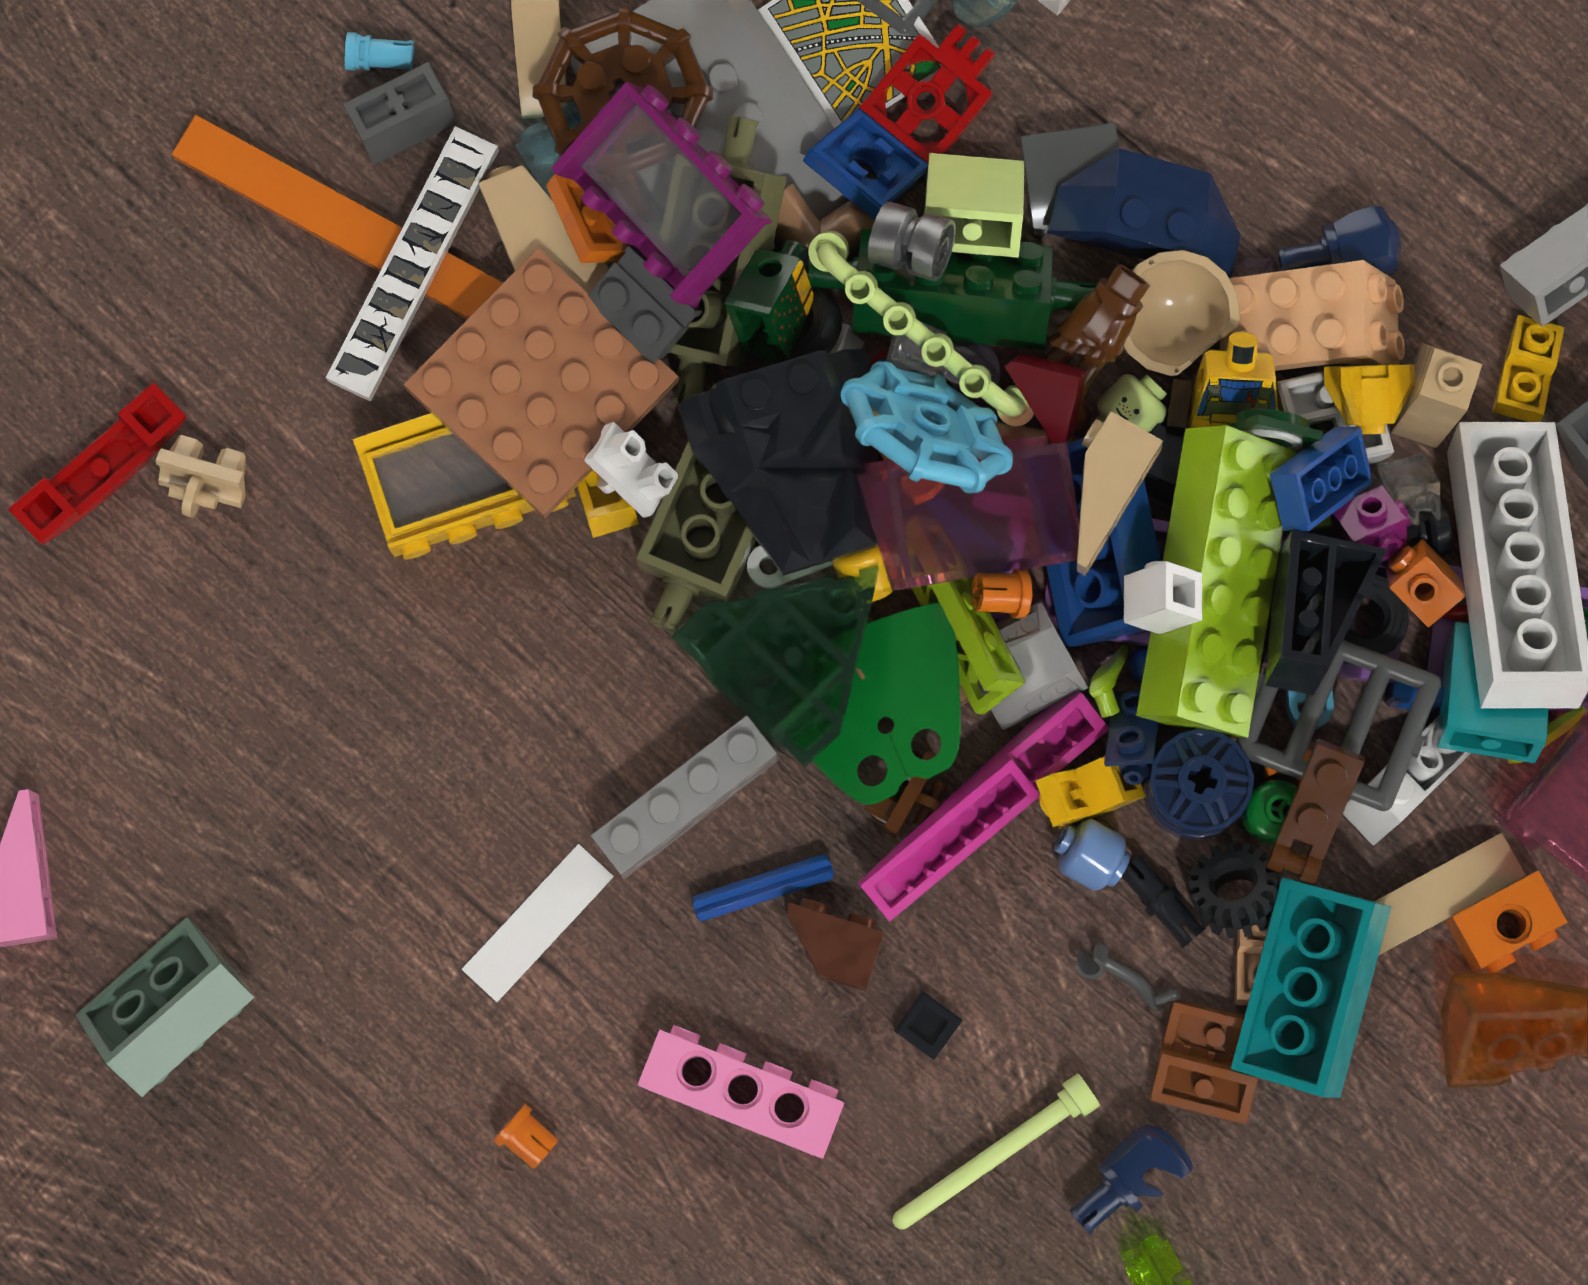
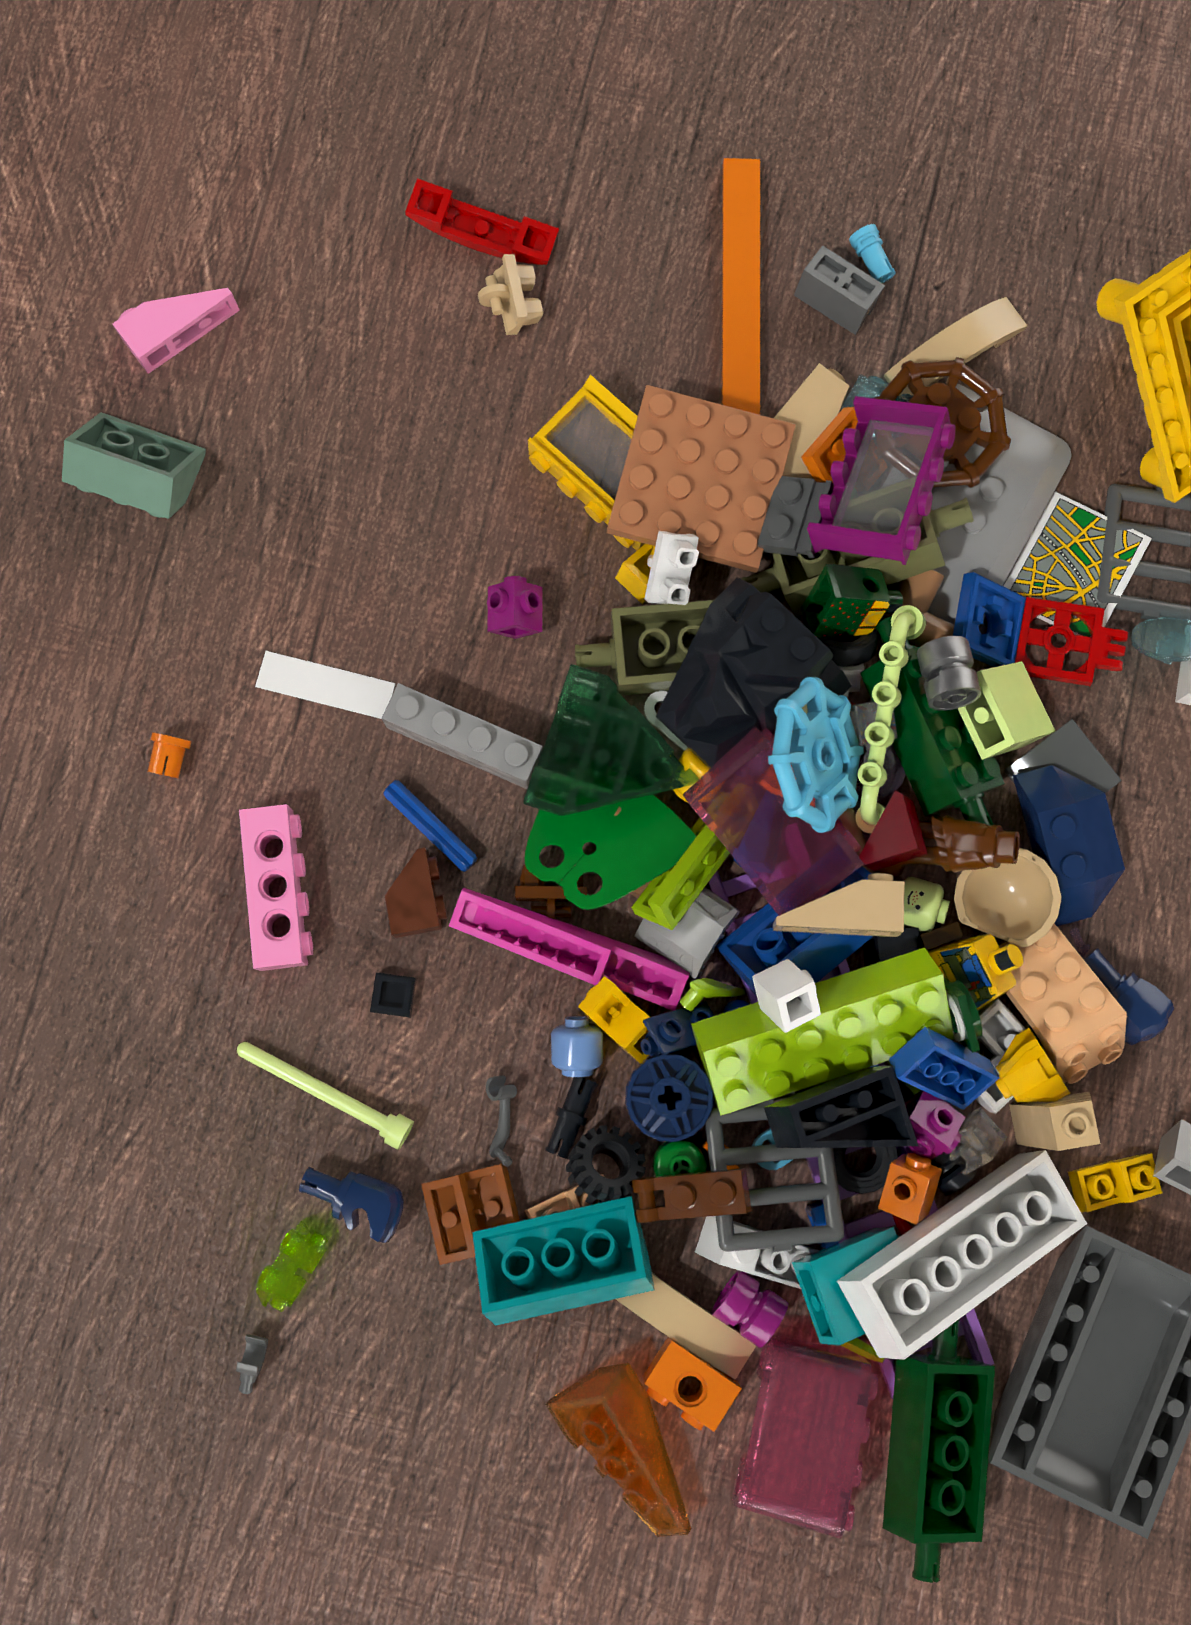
camera: 55 degrees right, 0 degrees up
tile [326,126,499,402] -> none
orange bush [971,569,1032,619] -> none
none -> magenta brick [487,576,543,639]
none -> magenta wheel [711,1270,789,1348]

